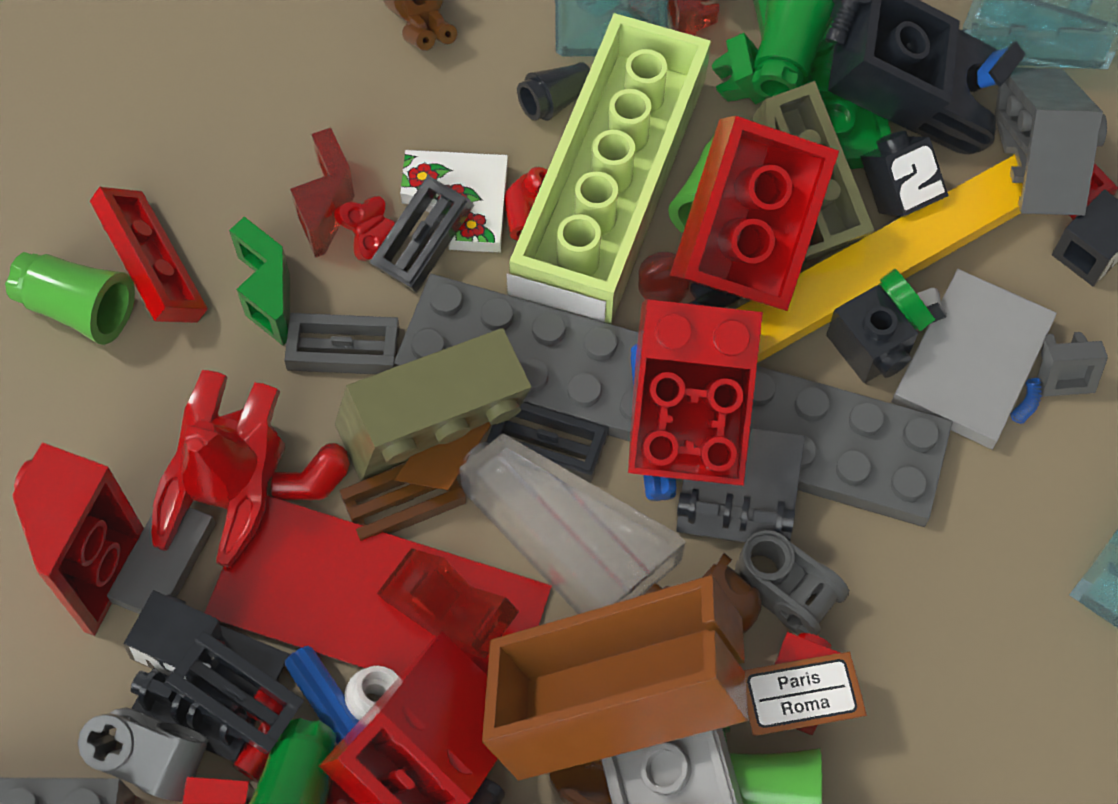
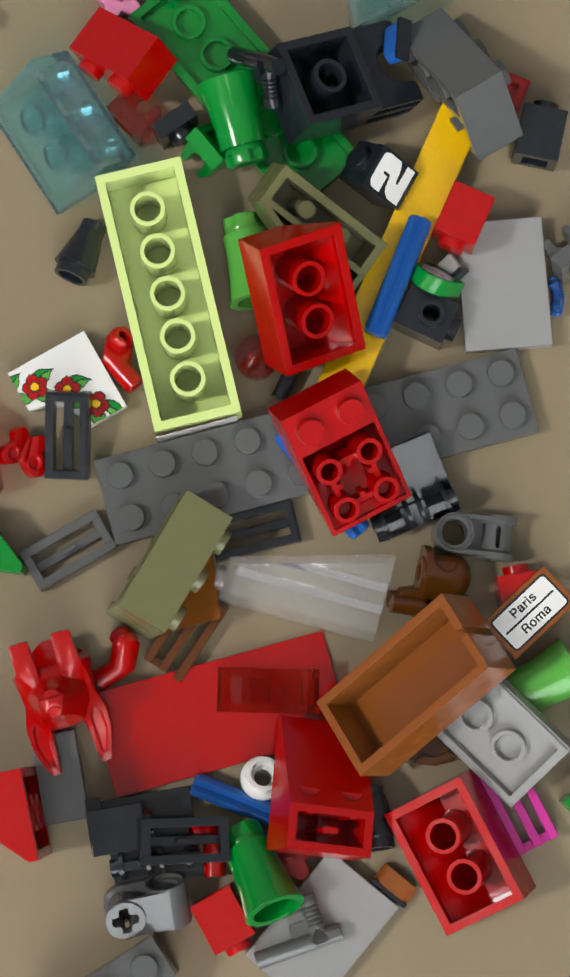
camera: 30 degrees left, 20 degrees up
none -> black plate [151,101,199,150]
none -> blue axle [365,214,431,339]
none -> red brick [432,180,495,255]

